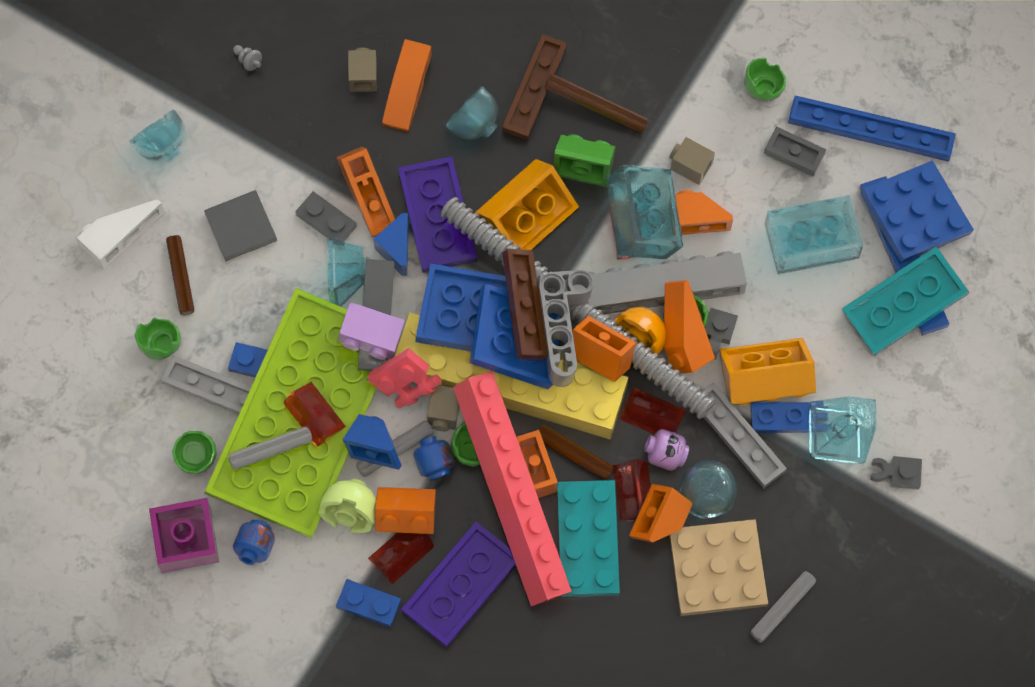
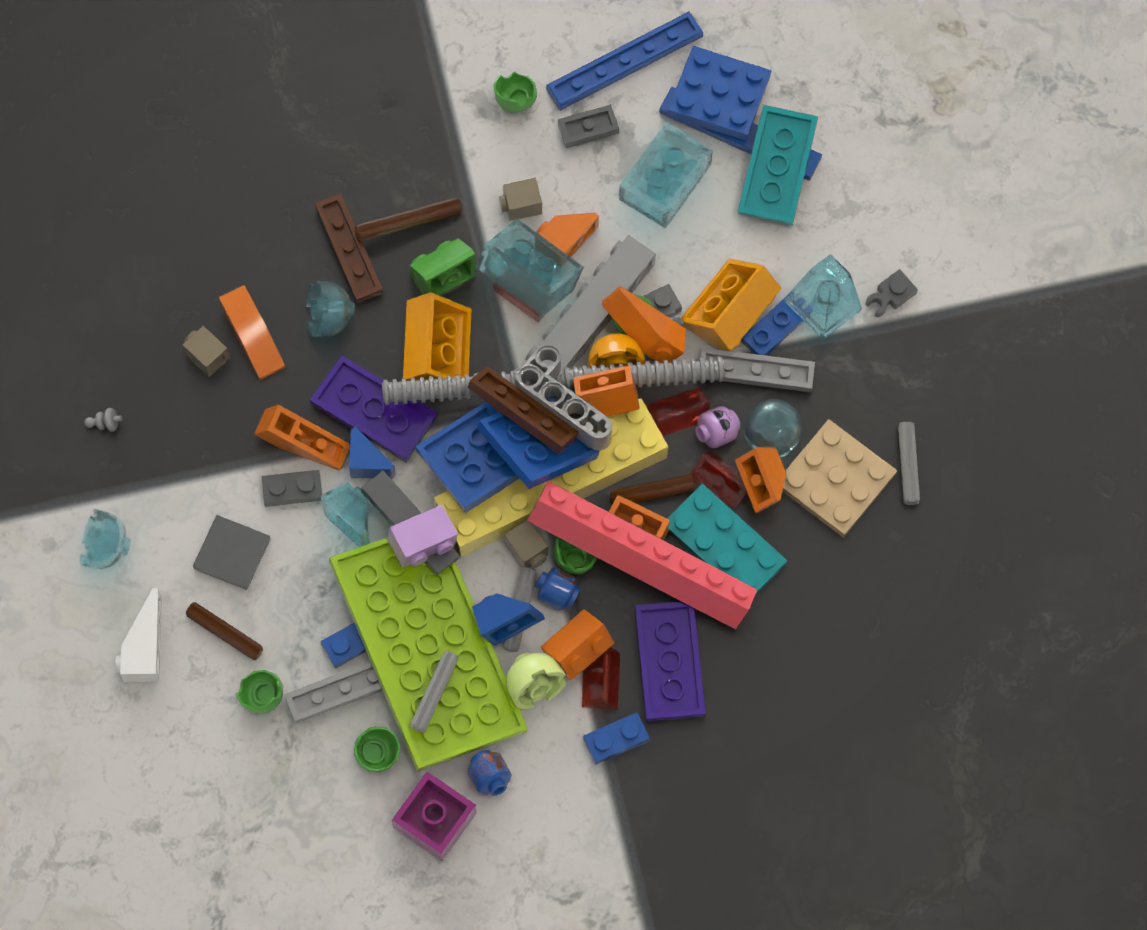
camera: 45 degrees left, 0 degrees up
clear red slope [284,382,346,447] -> none
coral plate [368,348,442,408] -> none

